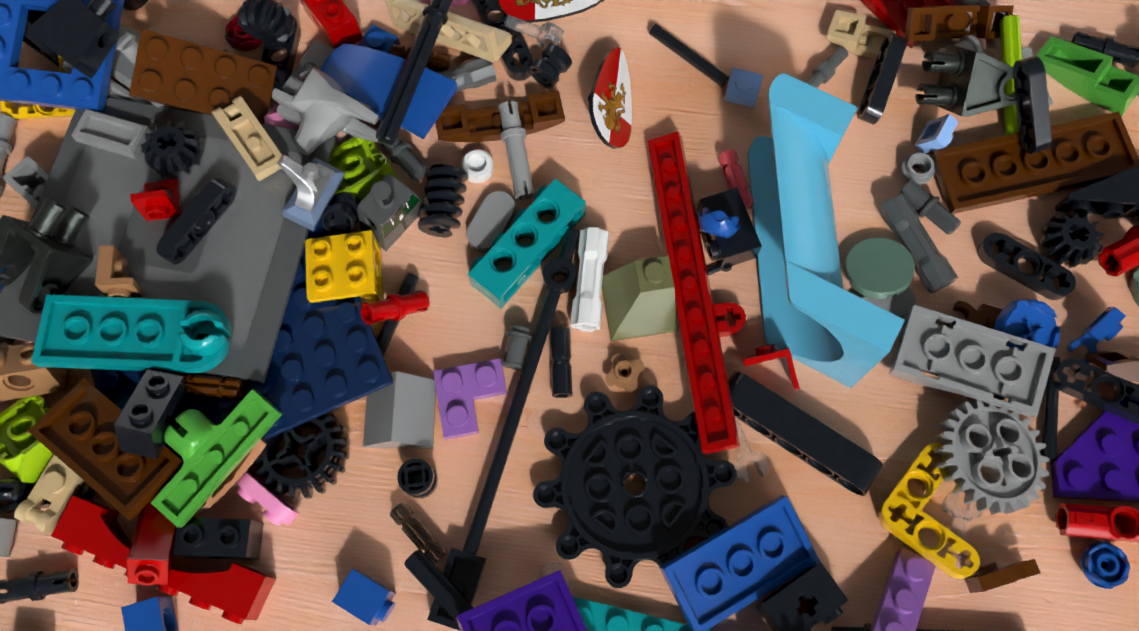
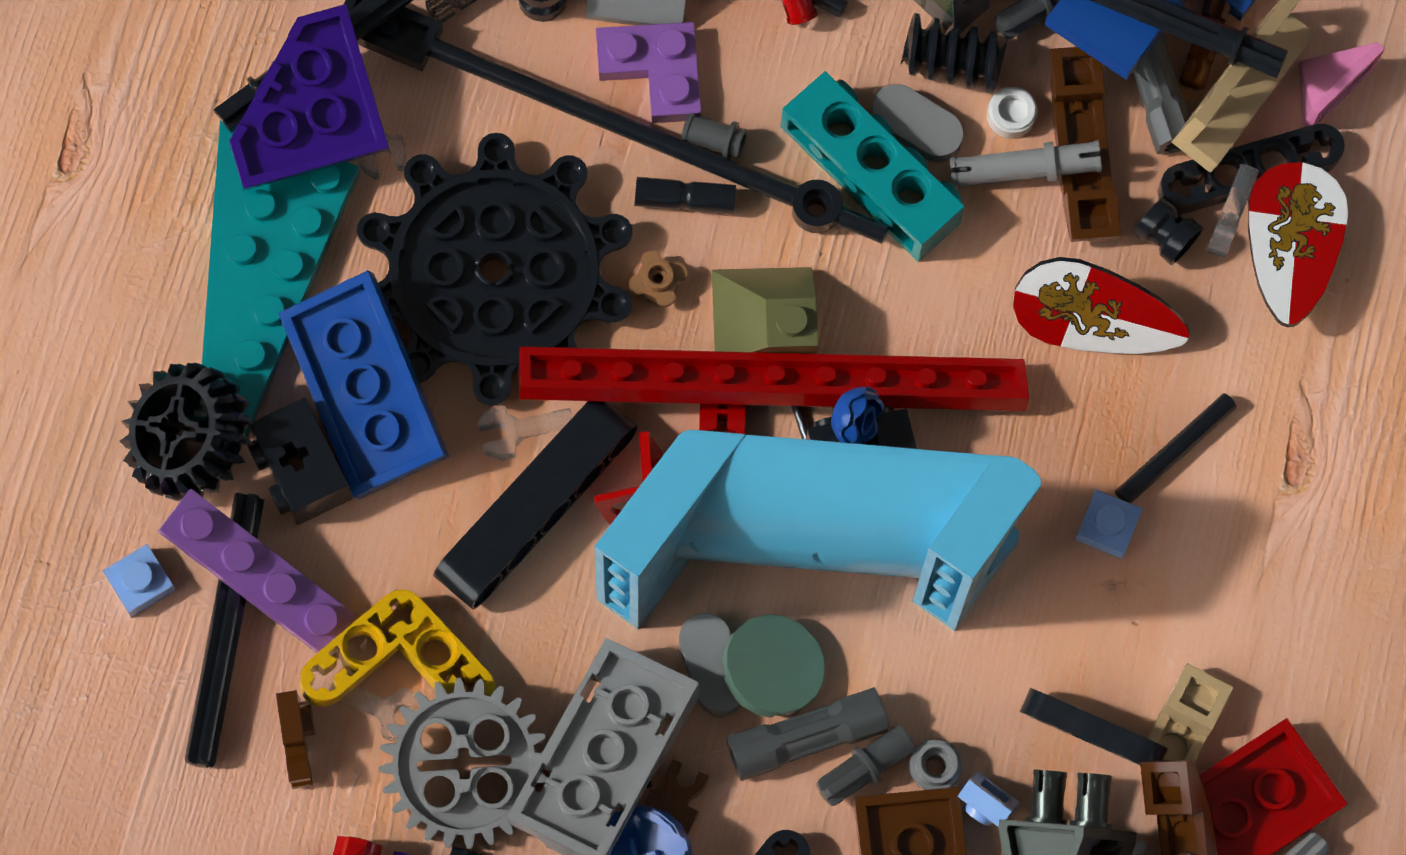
camera: 90 degrees right, 0 degrees up
white axle [570,227,609,332] -> none
dark grey bar [805,47,849,88] -> none

